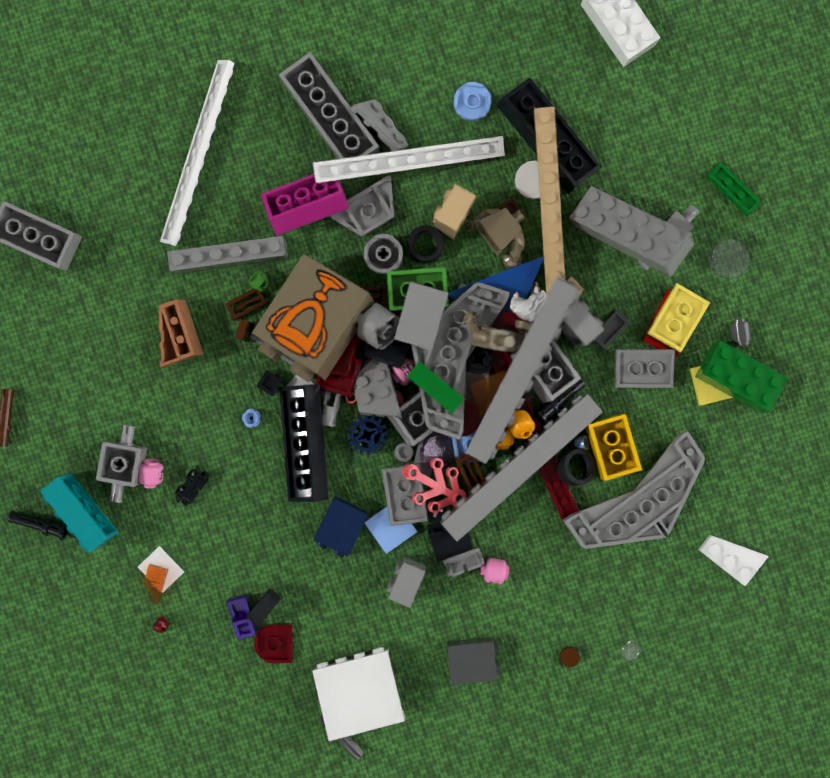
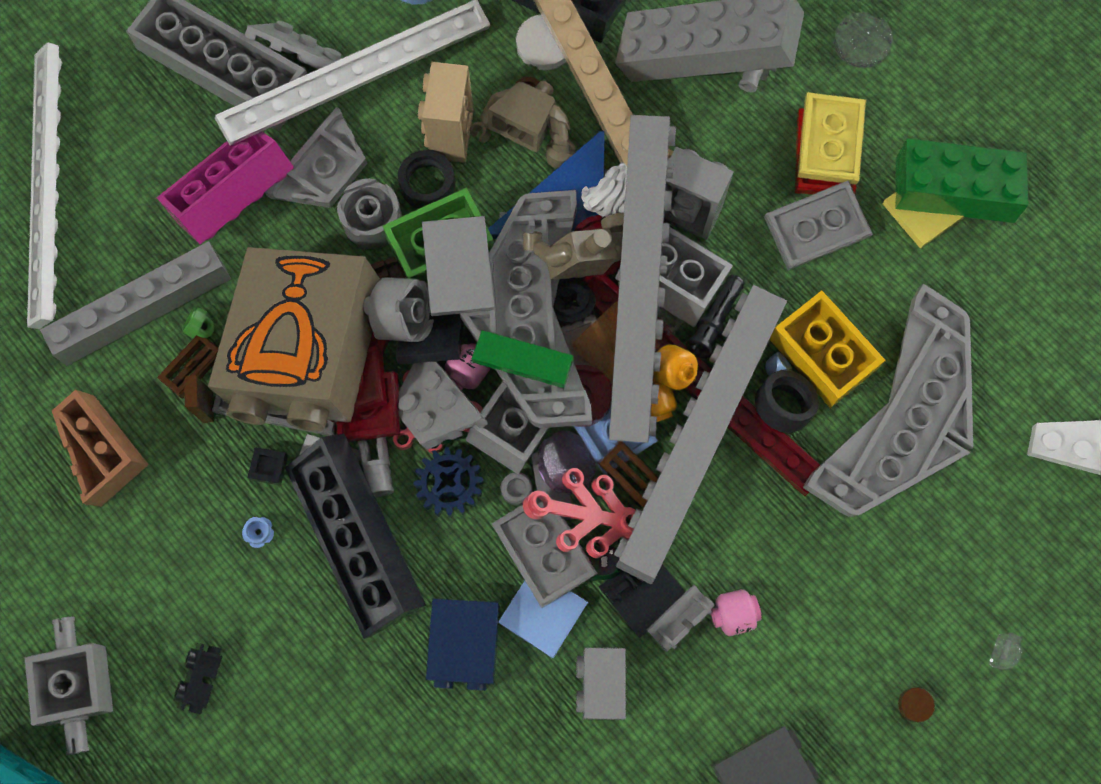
camera: 25 degrees left, 15 degrees down
bright pink head [138,459,163,488] -> none
dark grey tile [593,309,630,350] -> none
dark grey brick [729,318,752,347] -> none

